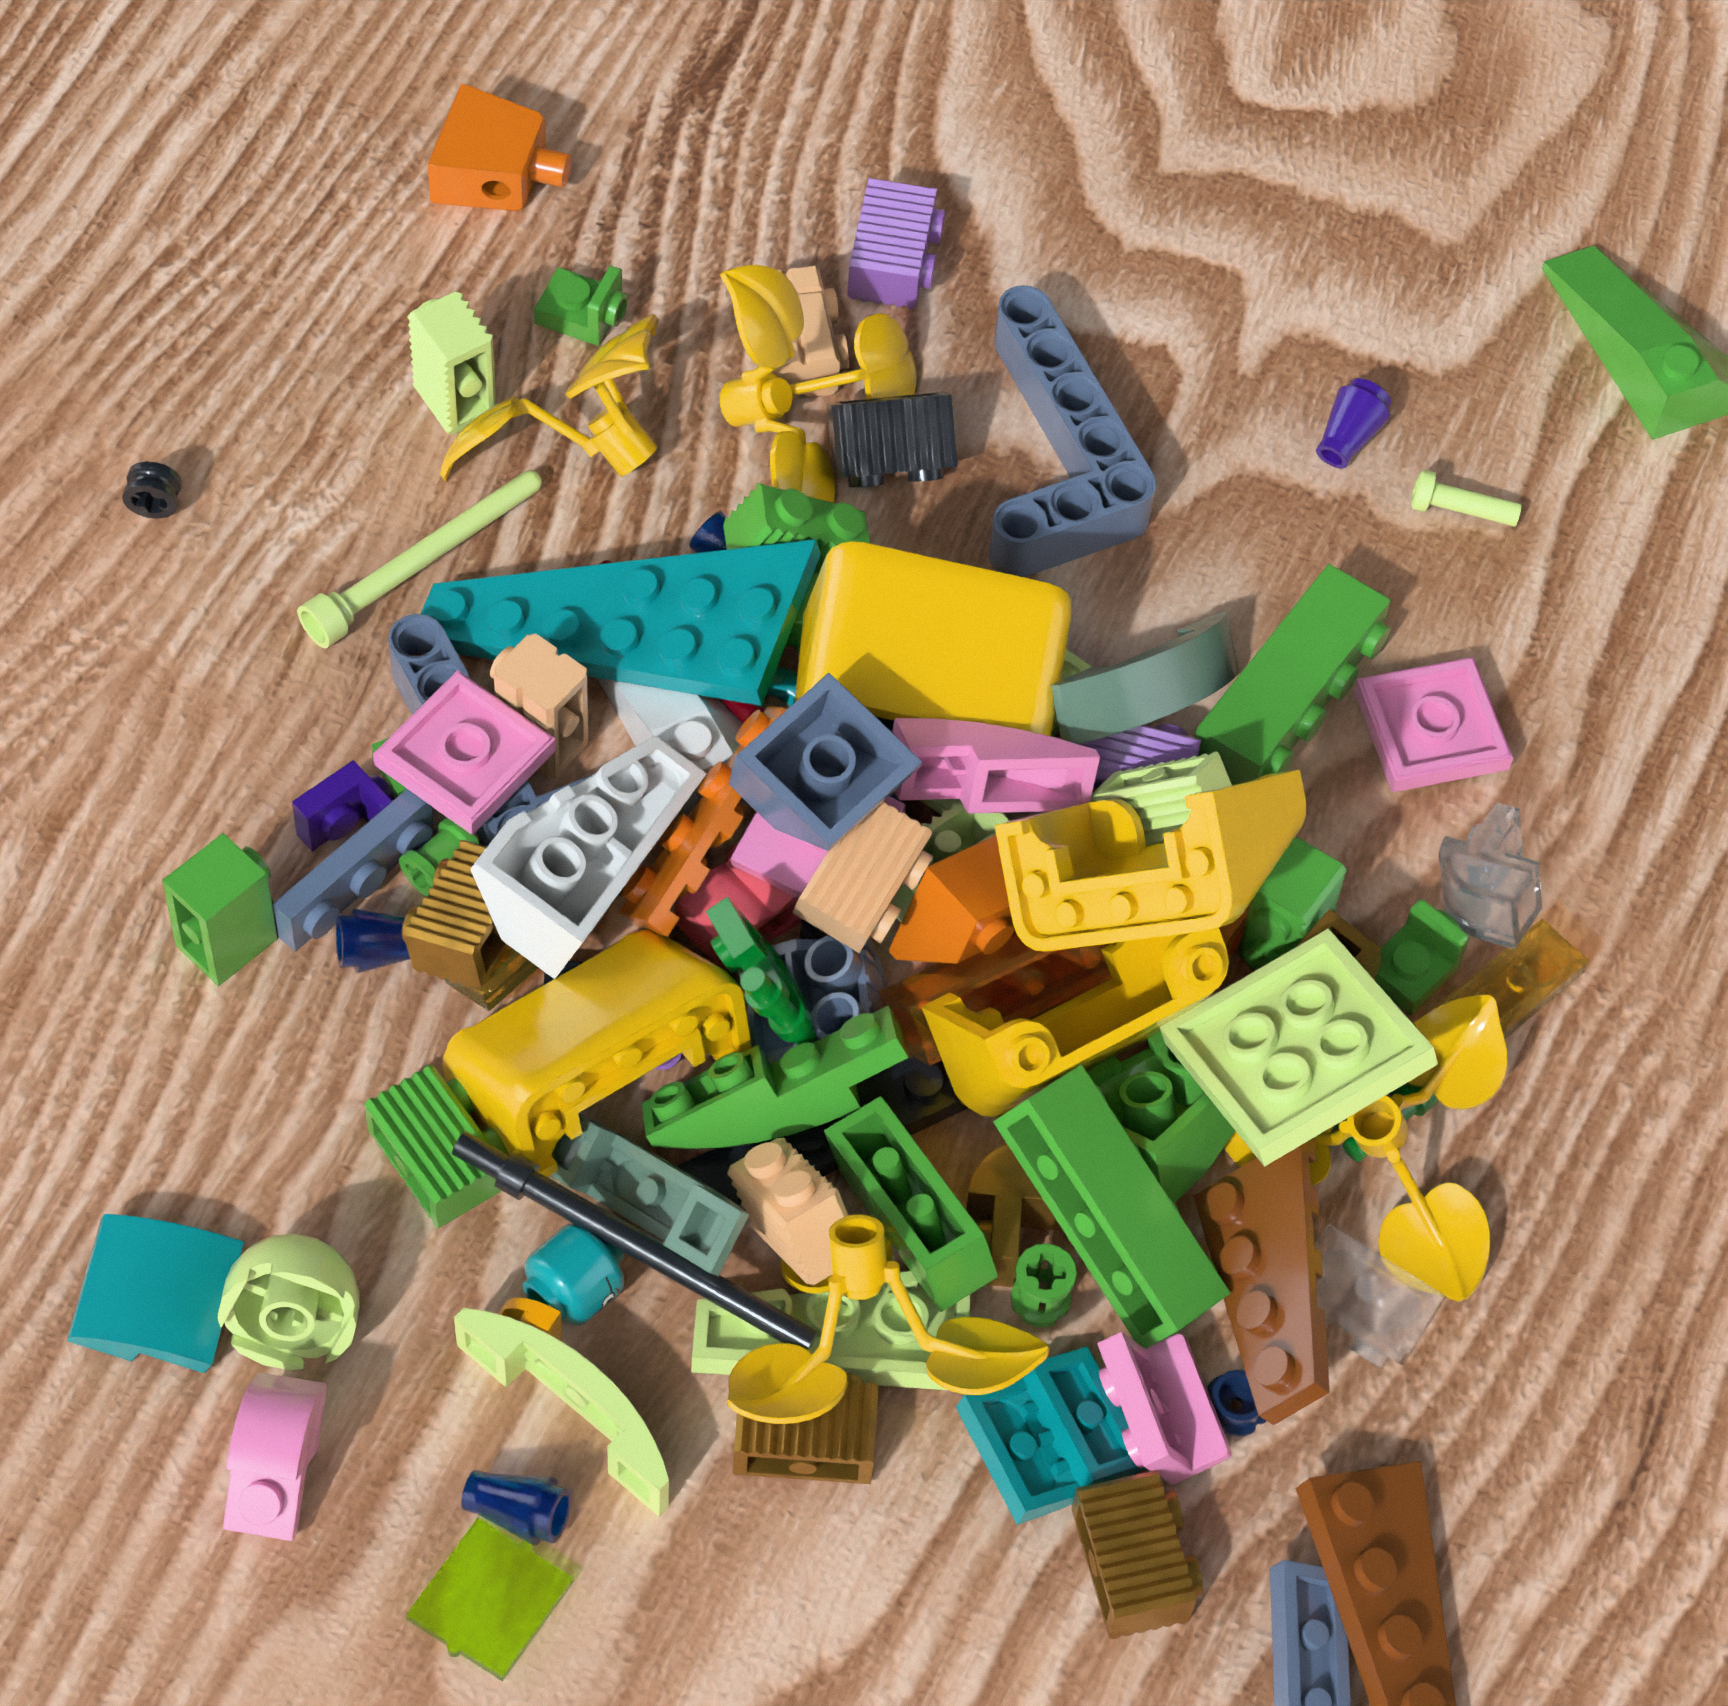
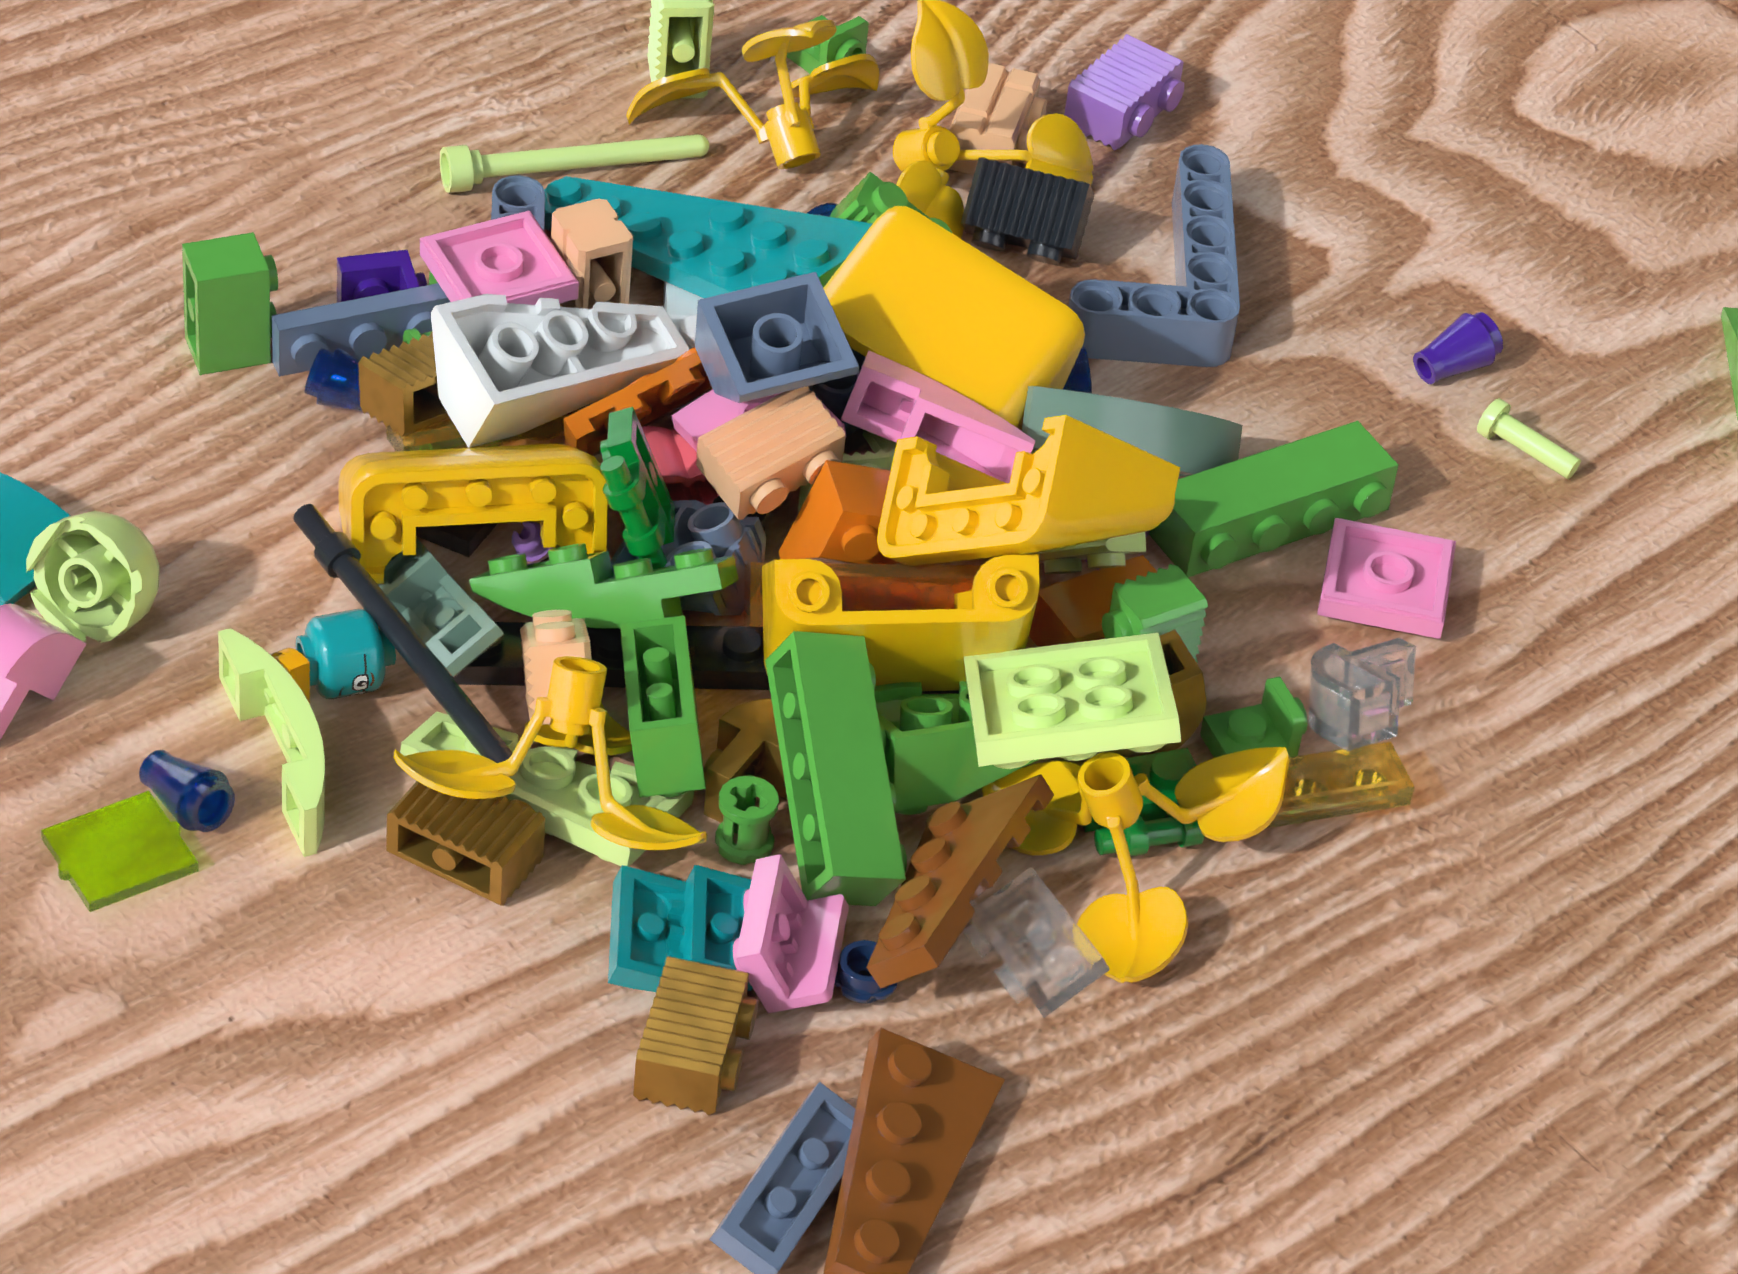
camera: 25 degrees right, 15 degrees down
black bush [122,461,182,519] -> none
bright green brick [364,1065,509,1229] -> none

